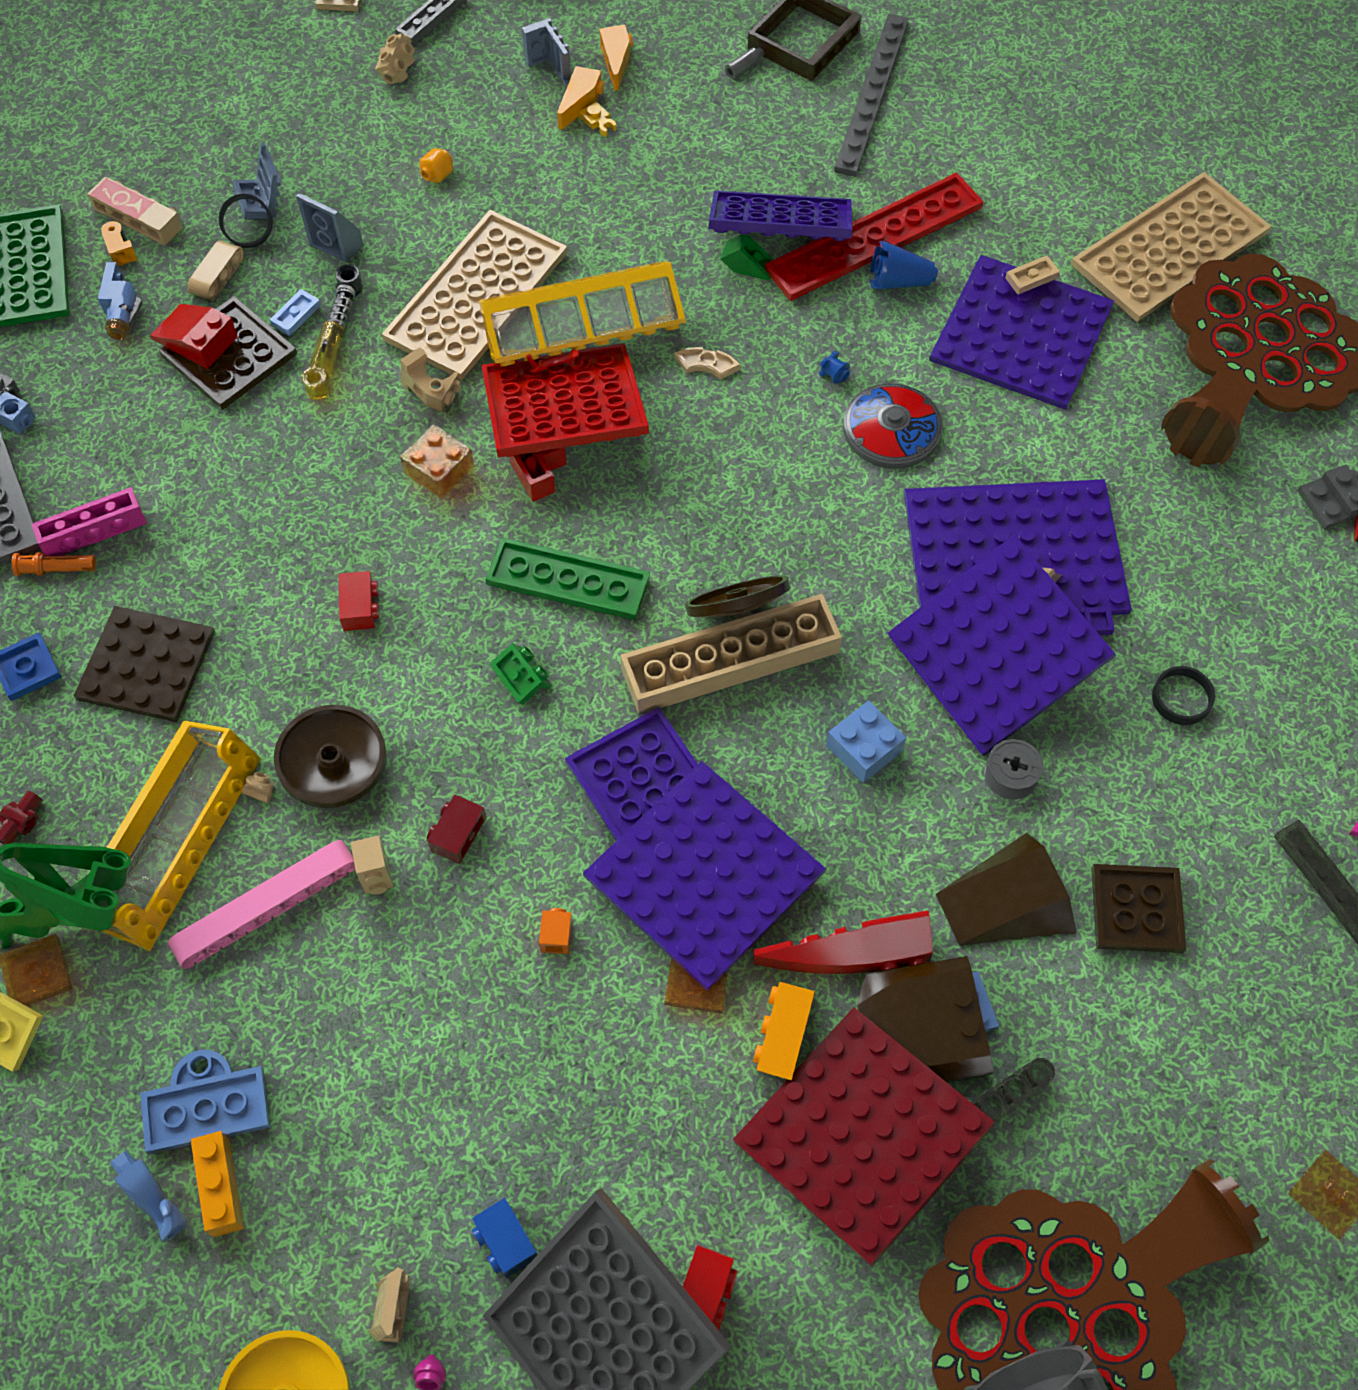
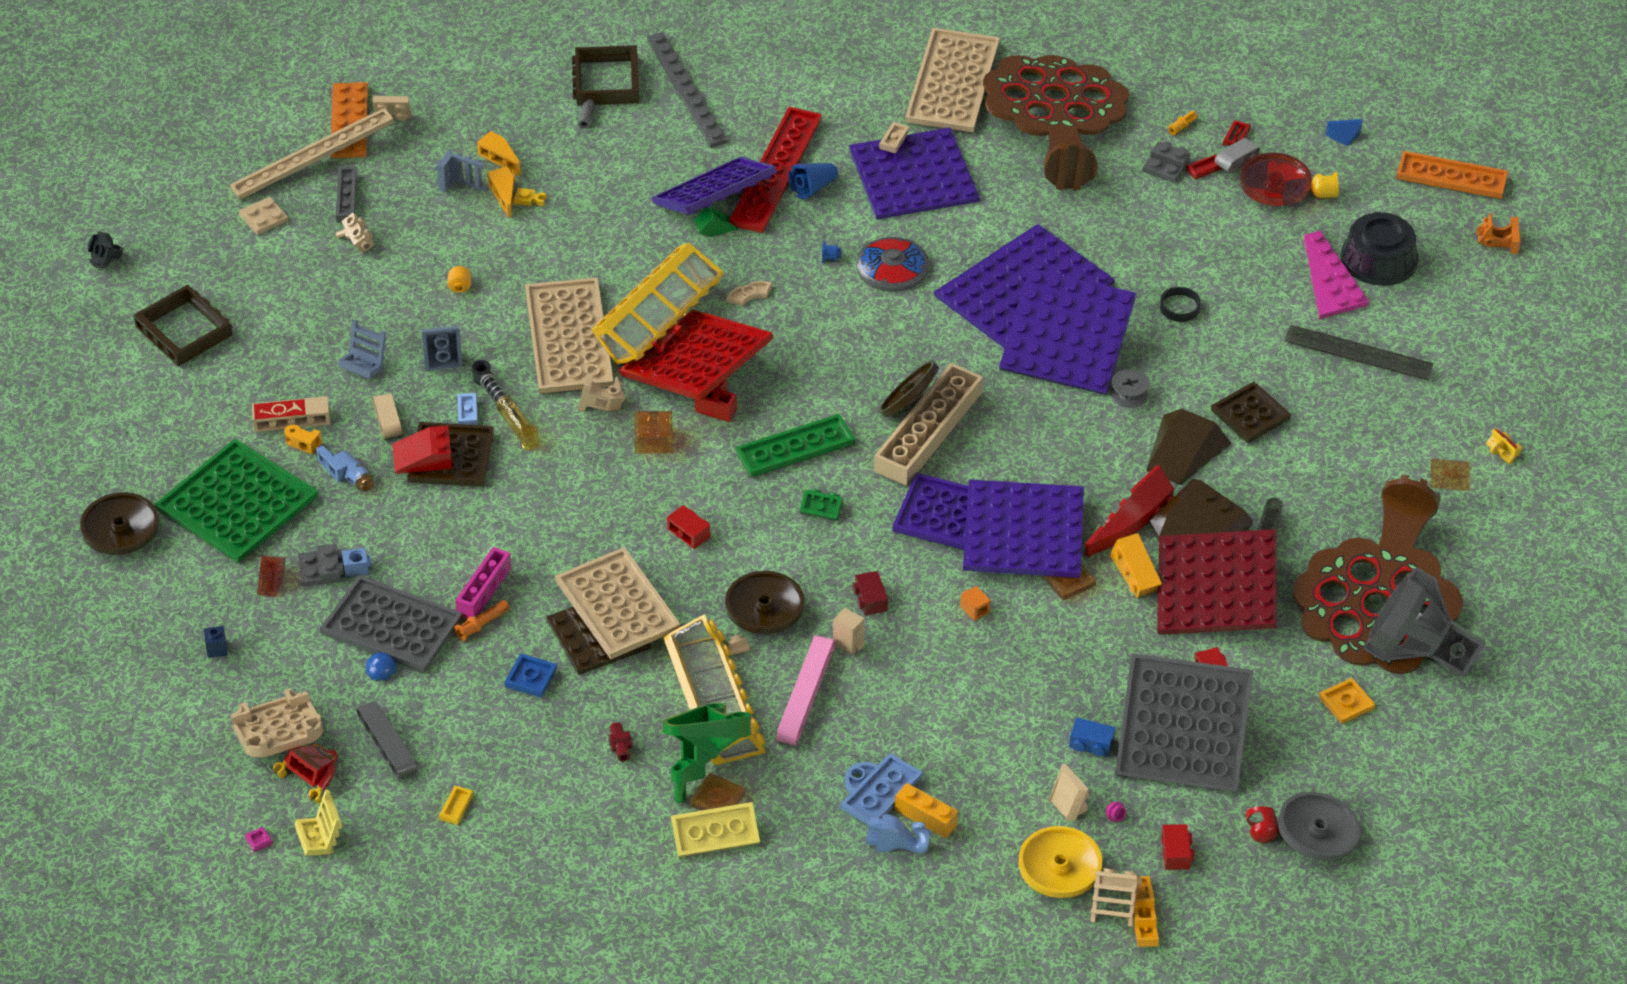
camera: 40 degrees left, 15 degrees down
black tyre [219,194,273,248] -> none
medium blue brick [826,700,907,783] -> none
none -> dark brown window [133,284,233,366]
none -> tan plate [555,547,681,659]

